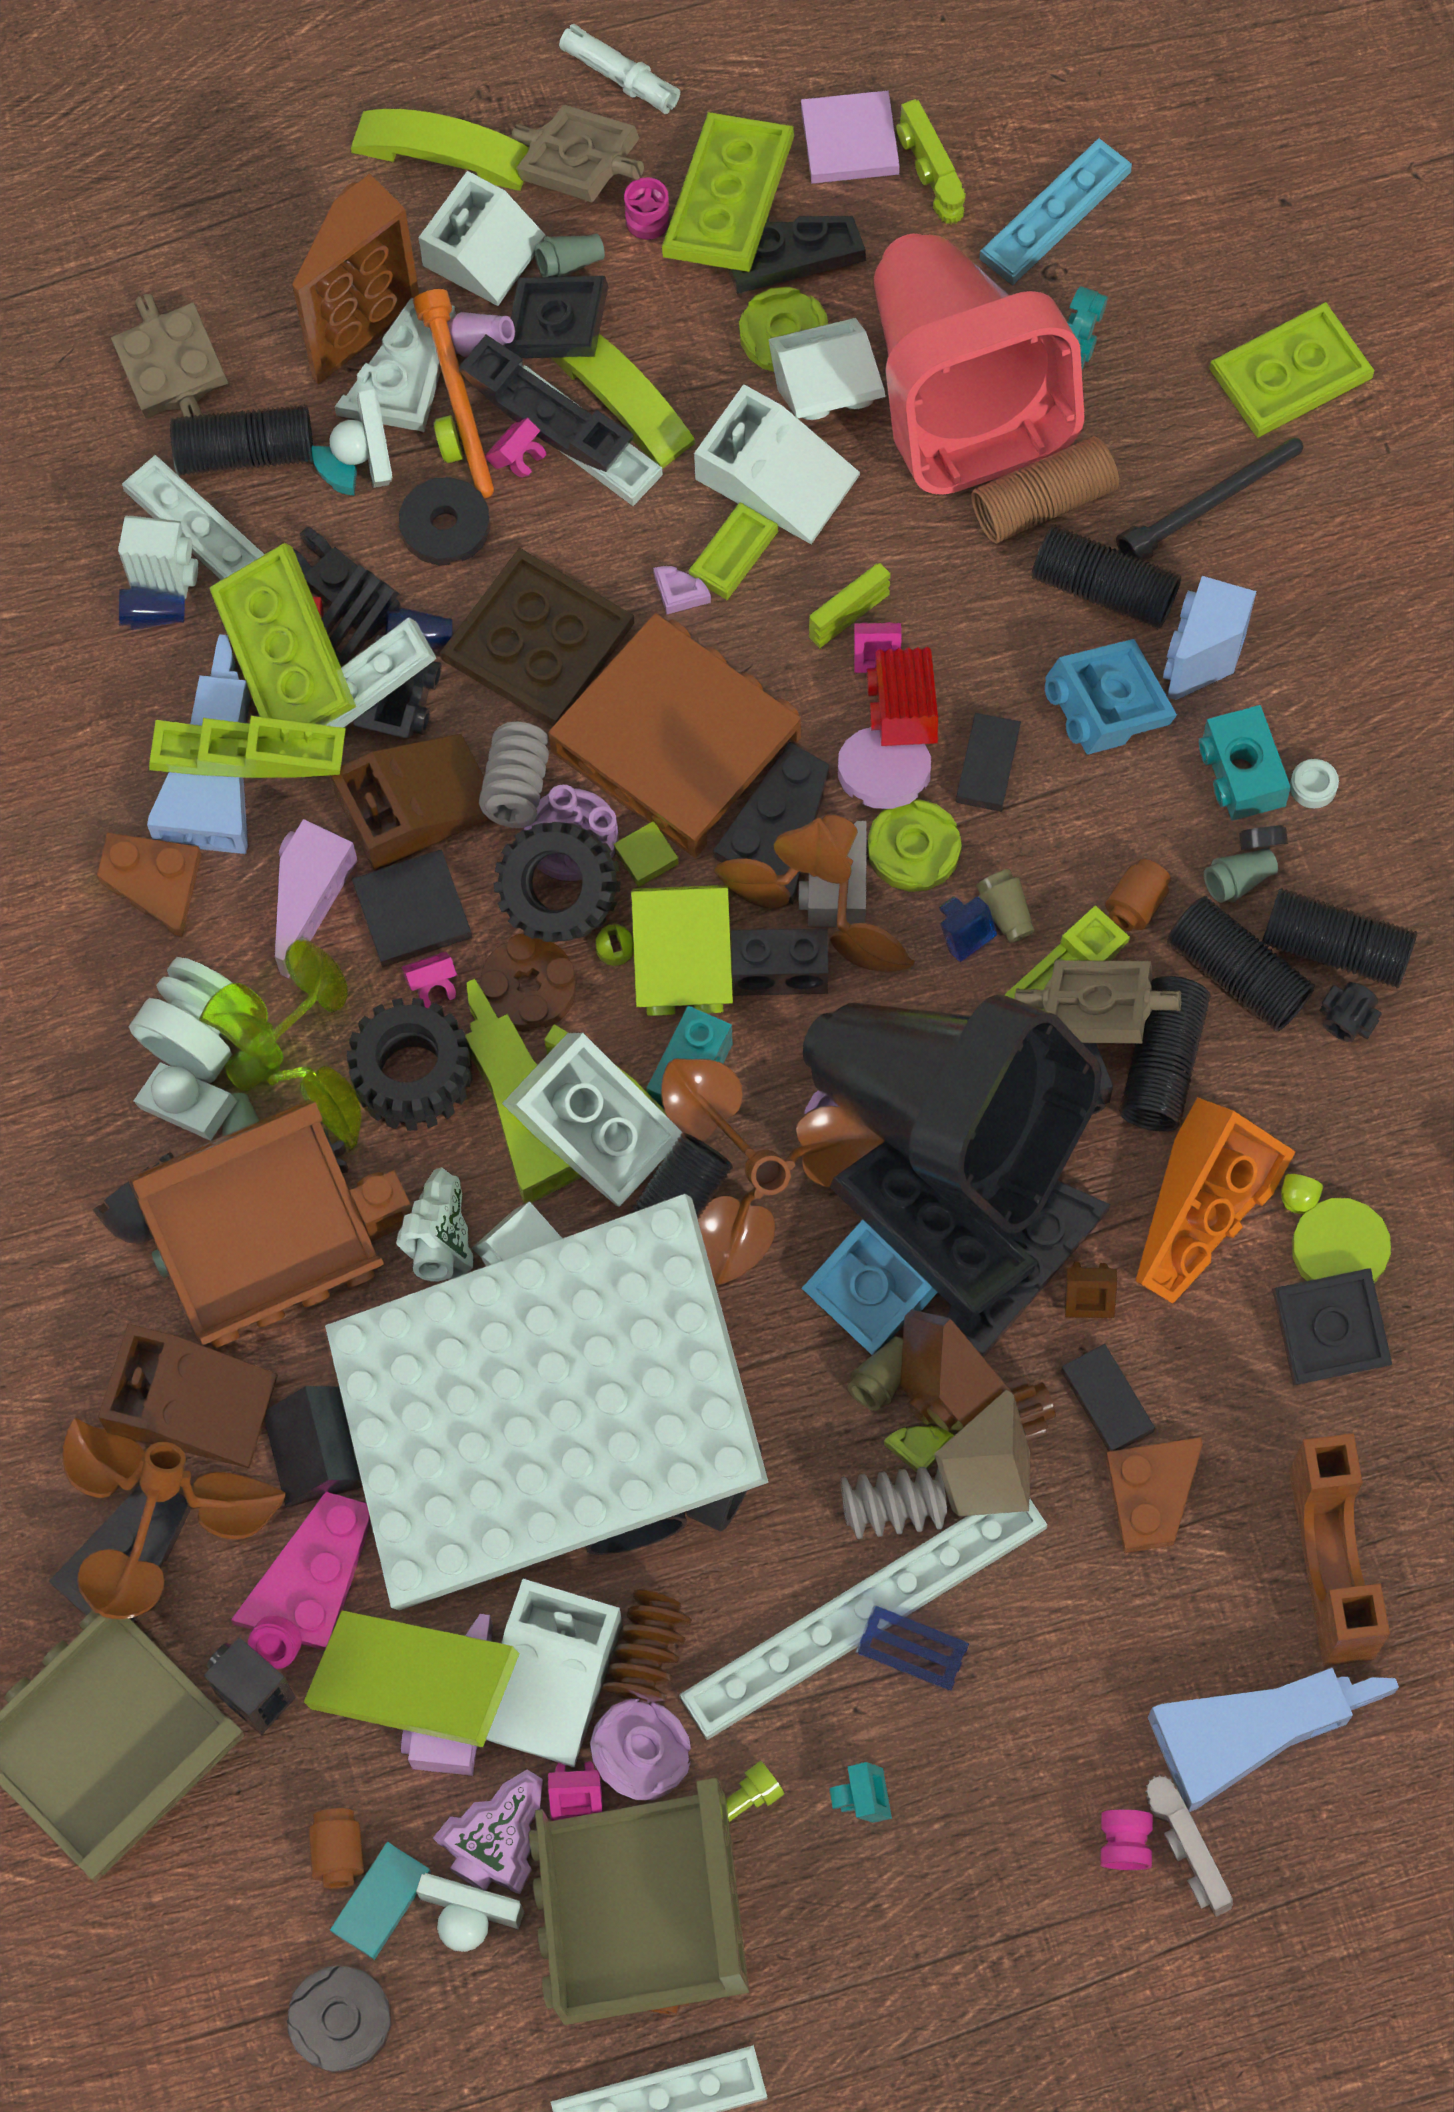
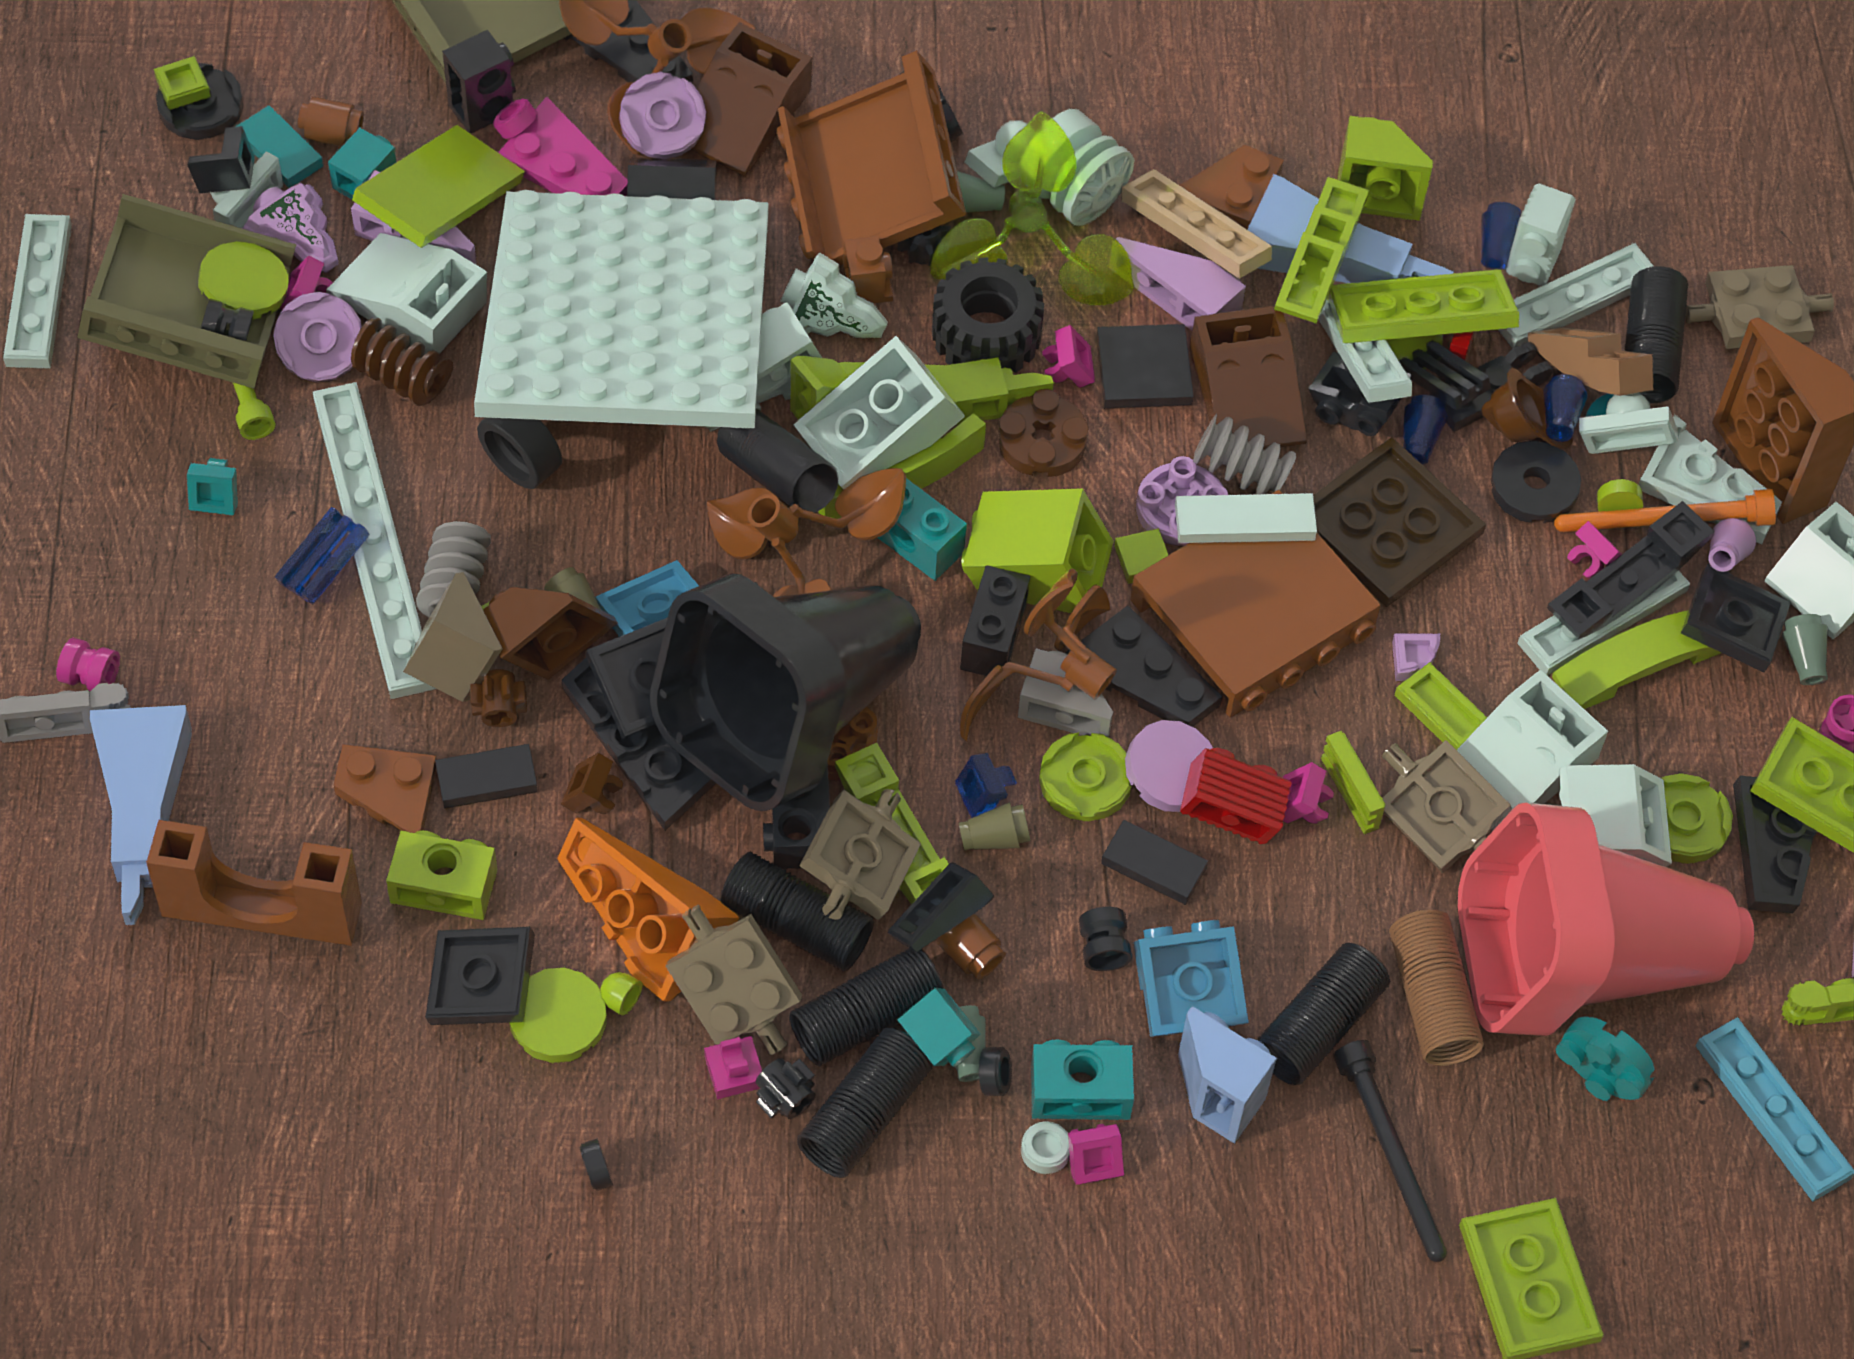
camera: 100 degrees right, 10 degrees down
black tyre [493,822,621,942] -> none
none -> lime tile [154,56,211,110]
none -> black panel [187,126,255,194]
none -> lime tile [198,241,288,320]
none -> black wheel [201,298,254,341]
none -> teal brick [328,128,397,199]
none -> lime brick [386,831,497,920]
none -> lavender tile [619,72,706,159]
none -> dark tan plate [666,905,802,1055]
none -> dark pink tile [704,1036,762,1100]
none -> lime slope [790,355,849,420]
none -> black slope [888,862,995,952]
none -> teal brick [898,988,981,1067]
none -> dark pink tile [1068,1124,1124,1185]
none -> black wheel [1078,906,1132,971]
none -> tan plate [1122,169,1272,279]
none -> light aqua tile [1175,493,1317,543]
none -> lime slope [1338,116,1433,221]
none -> dark tan plate [1382,740,1512,873]
none -> reddish brown piece [1482,368,1573,449]
none -> medium nougat slope [1528,327,1653,396]
none -> clear blue cone [1543,374,1588,442]

